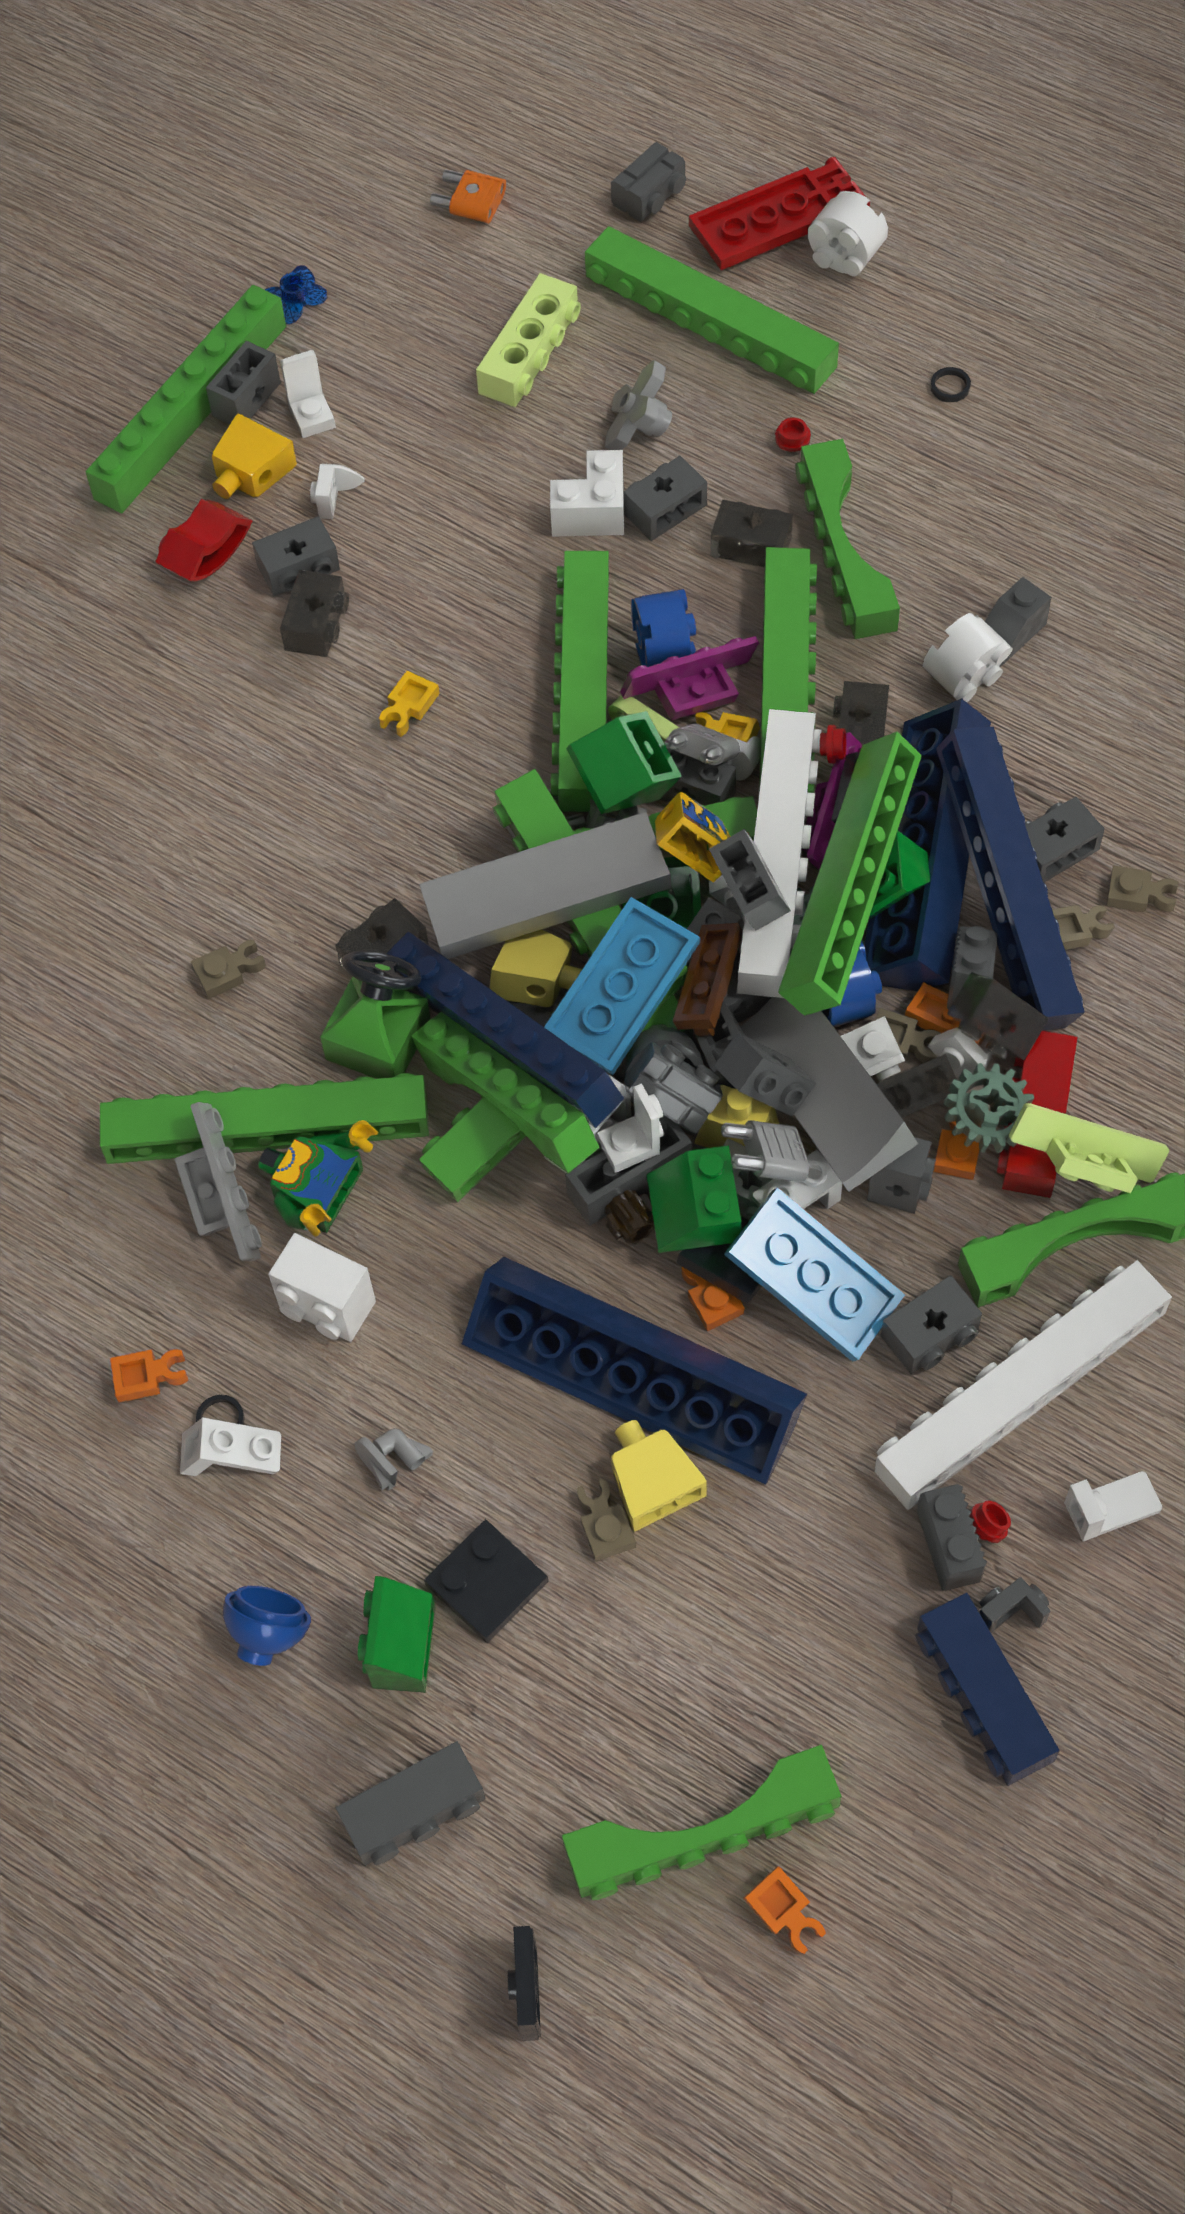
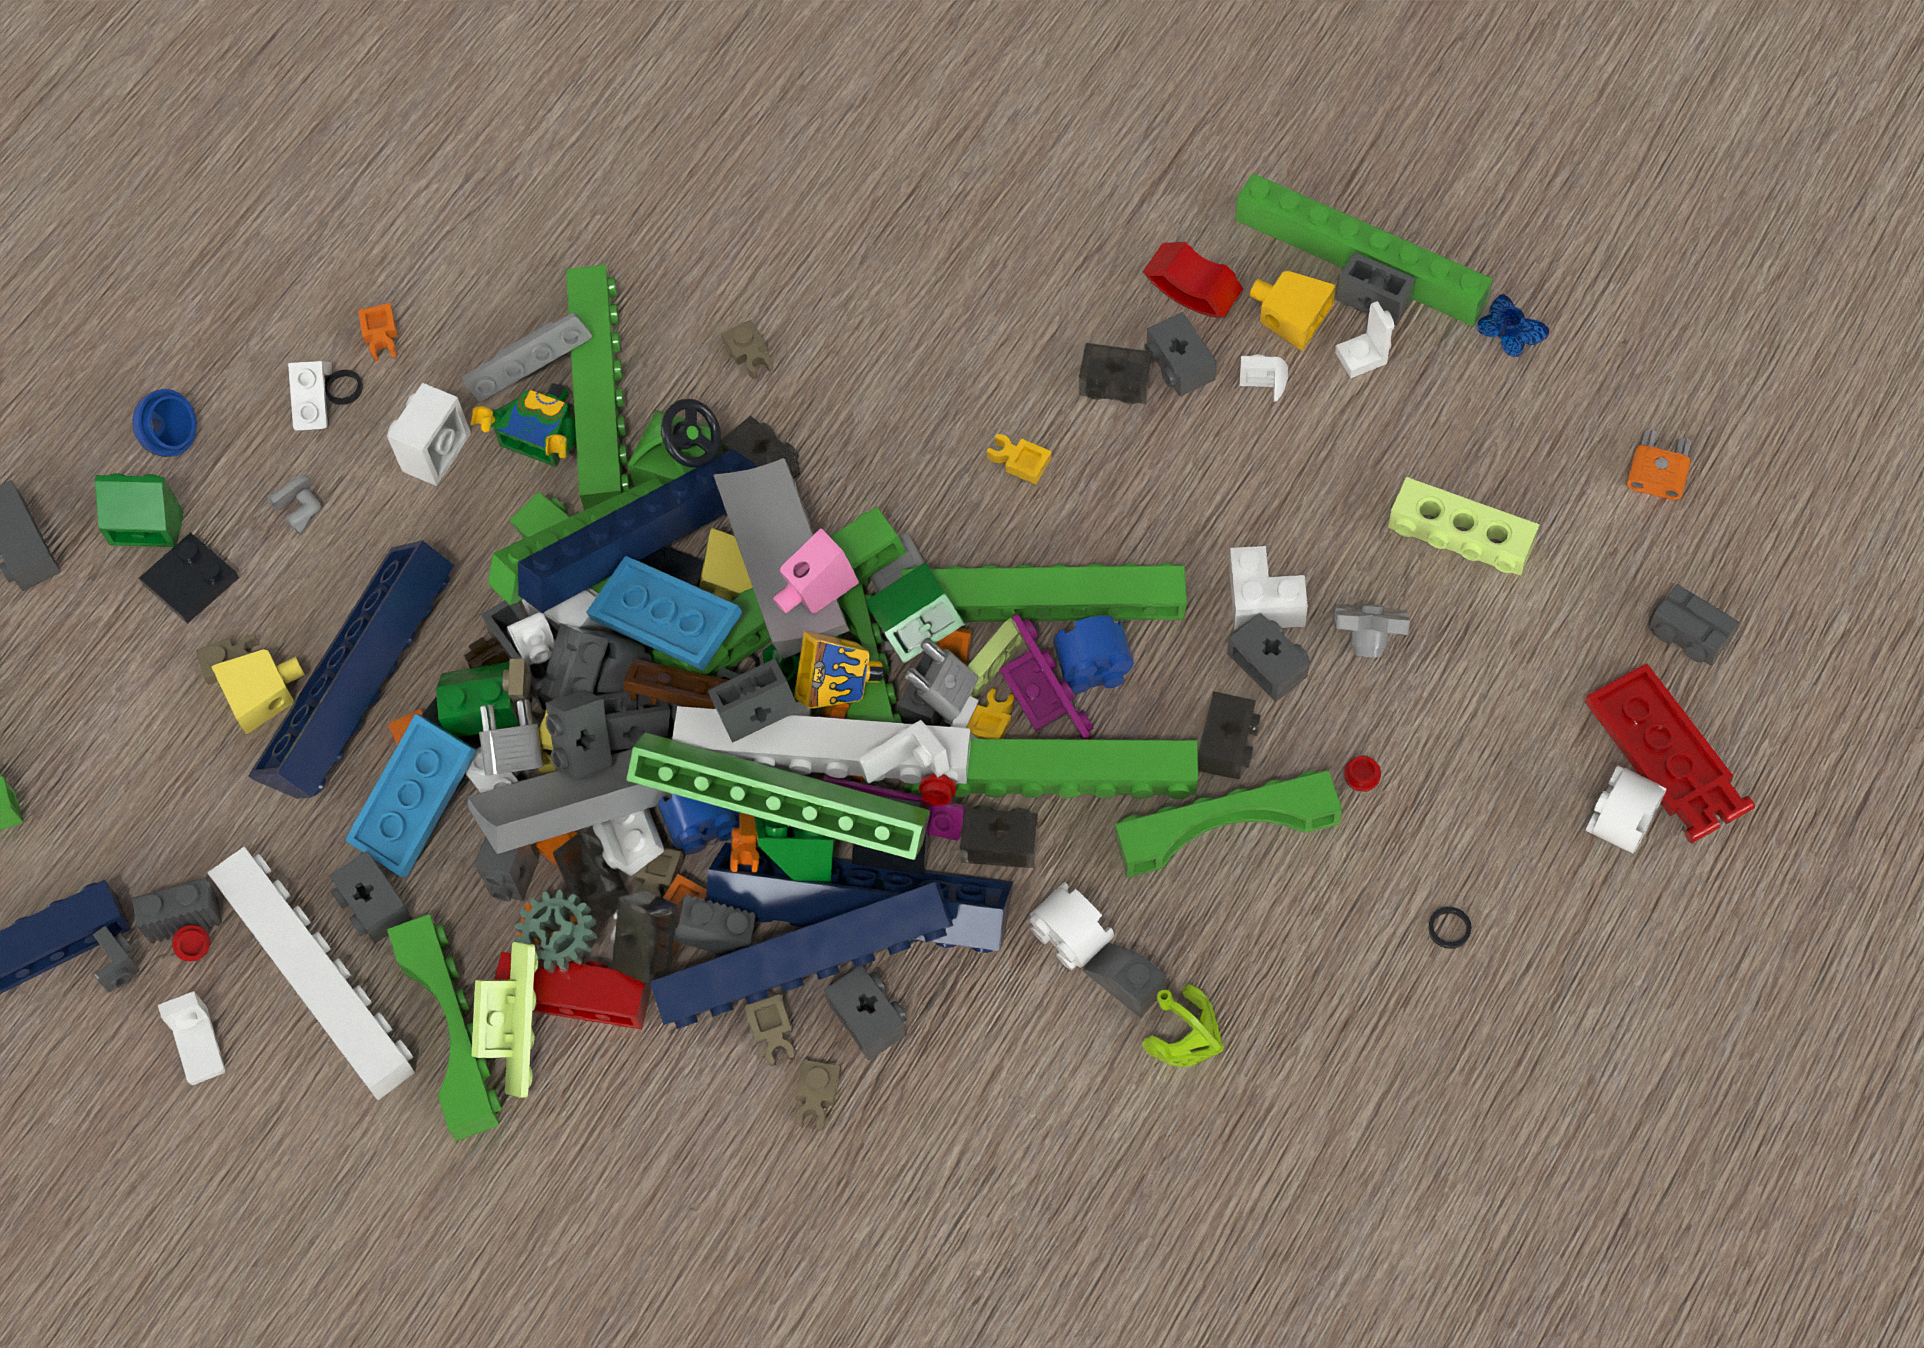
camera: 90 degrees right, 0 degrees up
bright green brick [585,226,839,394] -> none
none -> dark tan plate [503,659,533,702]
none -> orange plate [730,813,759,872]
none -> bright pink torso [772,528,859,615]
none -> white bracket [859,720,950,783]
none -> lime helmet [1141,984,1224,1067]

